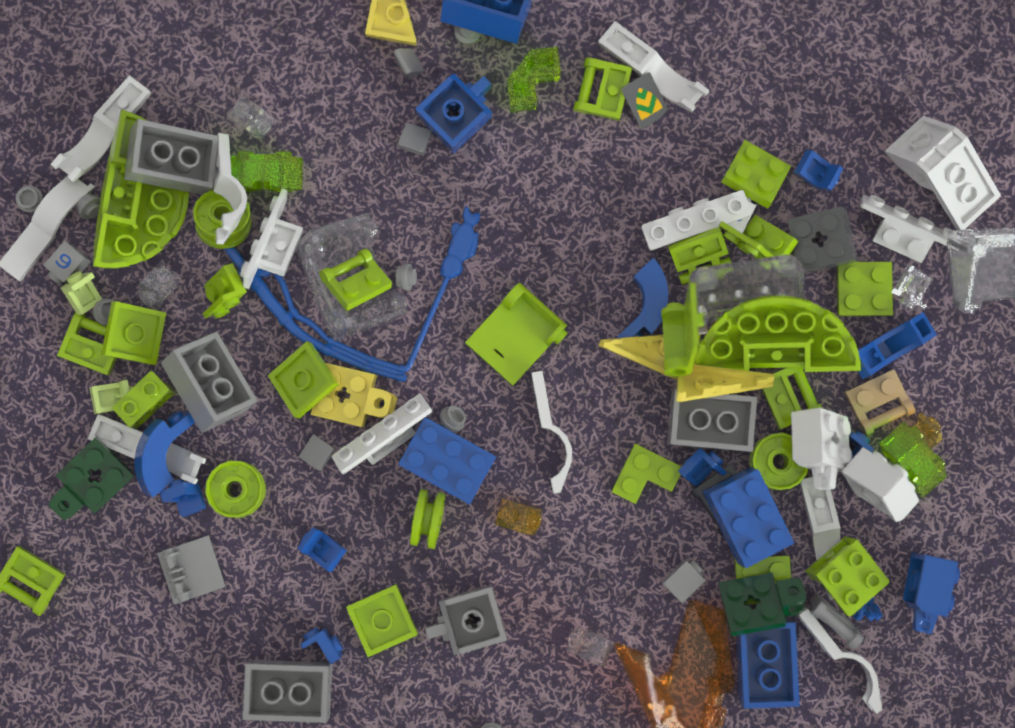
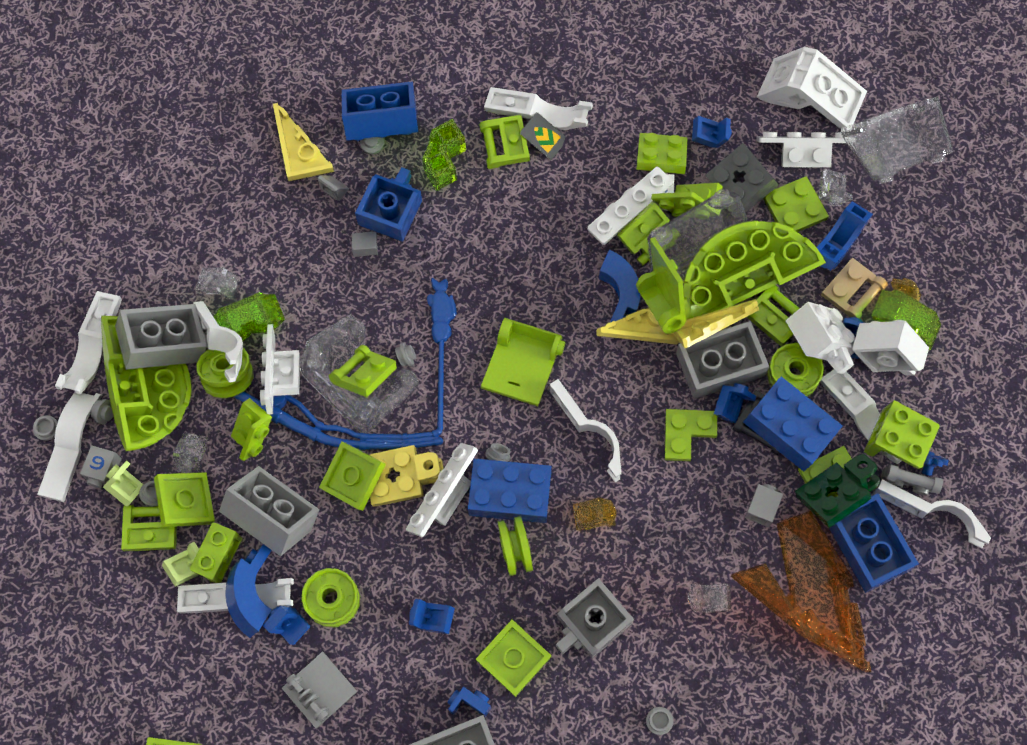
camera: 20 degrees left, 15 degrees down
dark green plate [49,436,136,520] -> none
light grey slope [299,434,336,471] -> none
blue hinge [902,552,960,634] -> none

